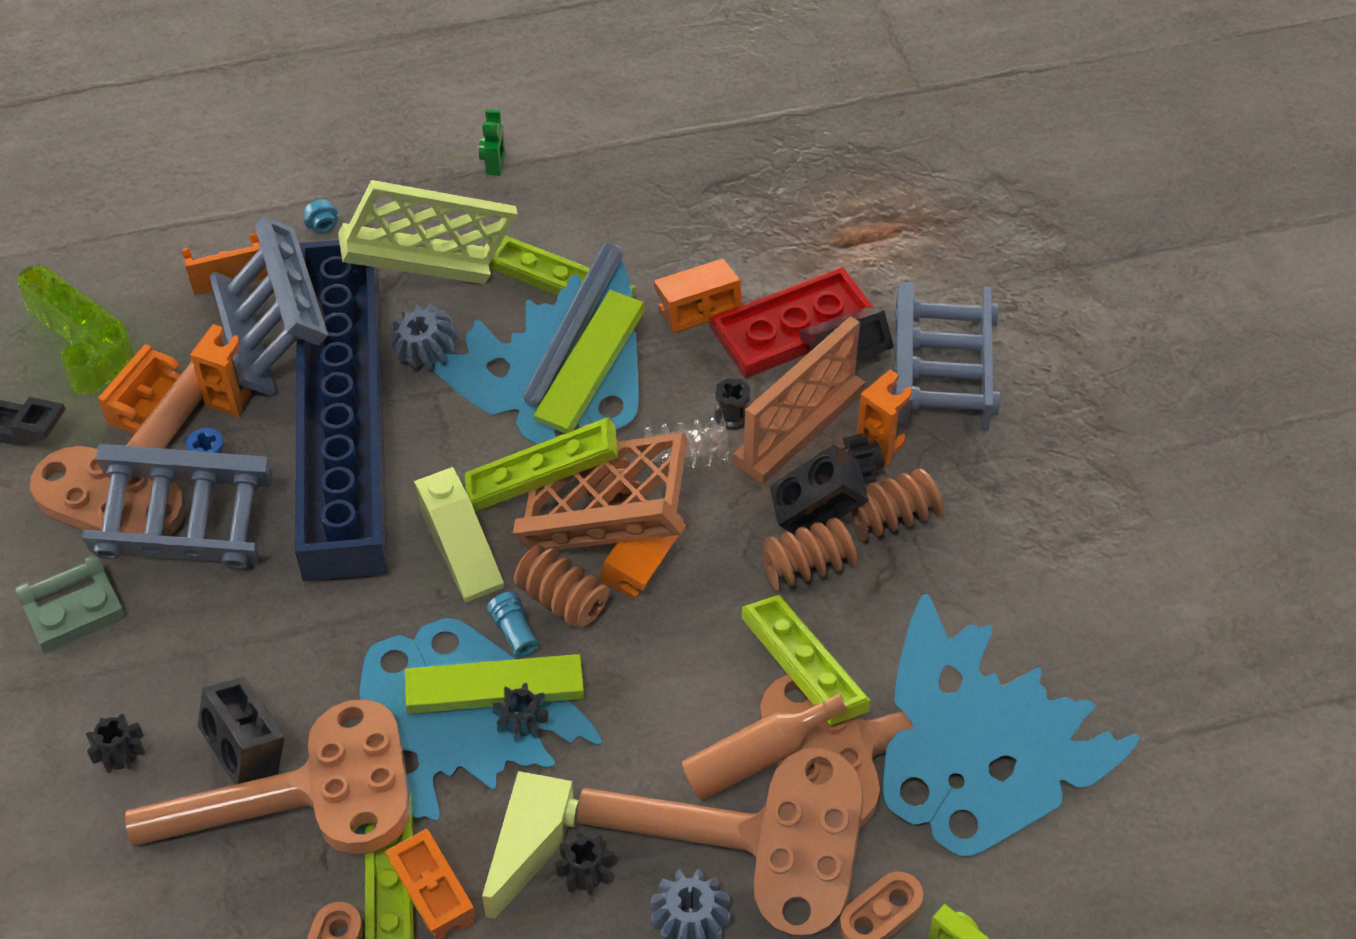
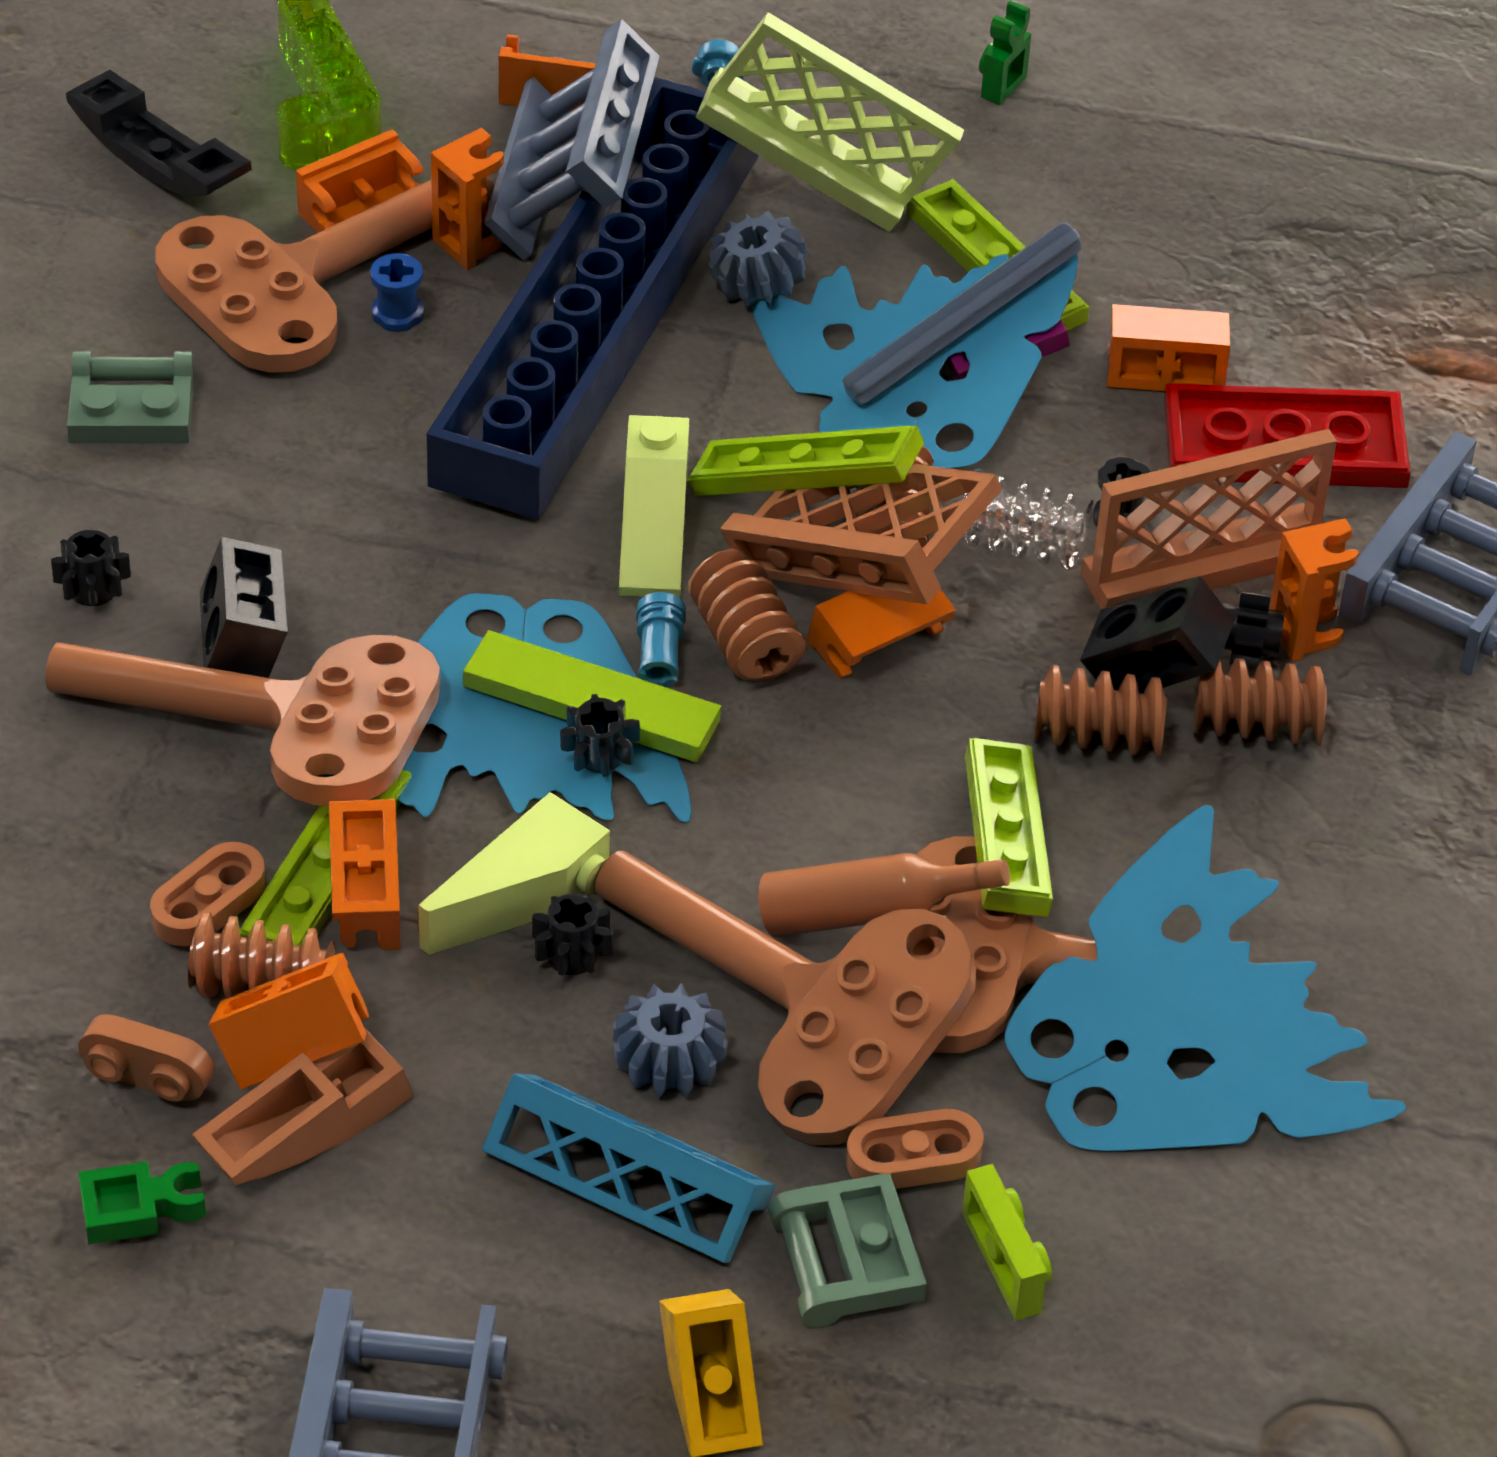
camera: 25 degrees right, 5 degrees down
sand blue fence [82,444,272,569] -> none
lime tile [533,290,646,434] -> none
black hinge [799,307,894,361] -> none

